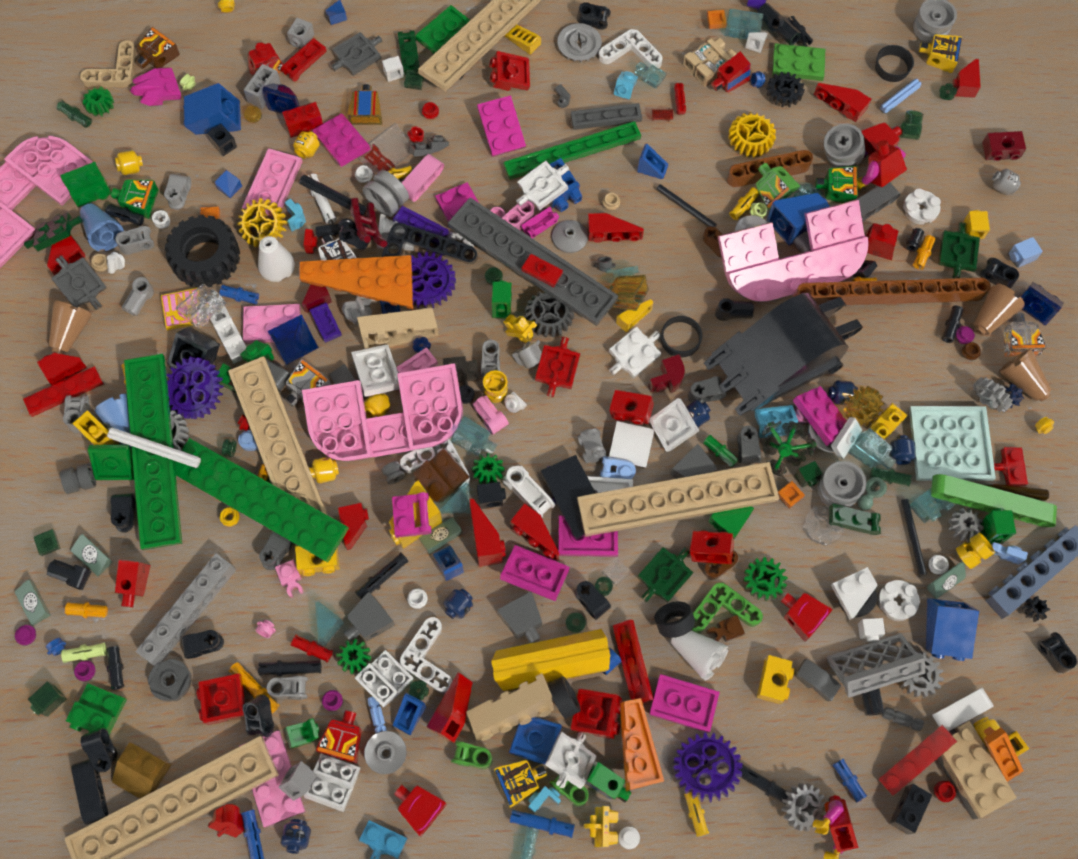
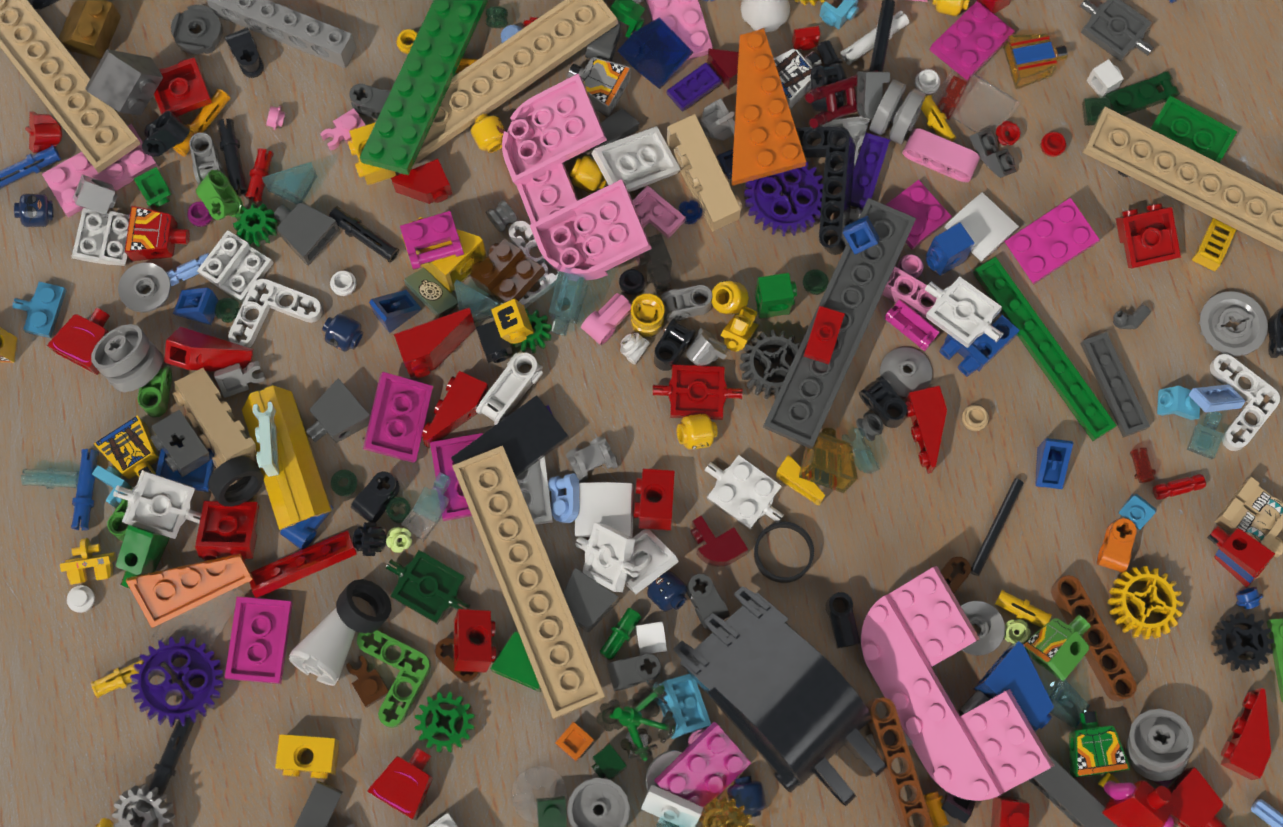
camera: 80 degrees right, 5 degrees up
none -> flat silver slope [85,49,163,115]
none -> light grey wheel [91,324,163,392]
none -> dark grey brick [150,410,210,477]
none -> bright green piece [196,170,243,220]
none -> light grey plate [214,361,265,398]
none -> light aqua plate [253,402,279,477]
none -> black gear [352,522,386,556]
none -> yellowish green plate [386,527,412,553]
none -> clear light blue plate [412,472,451,524]
none -> yellow brick [491,299,534,344]
none -> white plate [575,522,640,592]
none -> white slope [636,622,667,655]
none -> black piece [654,318,696,371]
none -> yellow head [676,414,718,450]
none -> yellow head [711,280,749,315]
none -> blue slope [842,215,879,255]
none -> dark grey leg [856,71,890,120]
none -> black piece [859,376,907,428]
none -> blue brick [926,223,975,276]
none -> white slope [945,193,1019,262]
none -> orange piece [1097,518,1137,573]
none -> dark azure bracket [1118,494,1157,530]
none -> light blue plate [1189,384,1246,413]

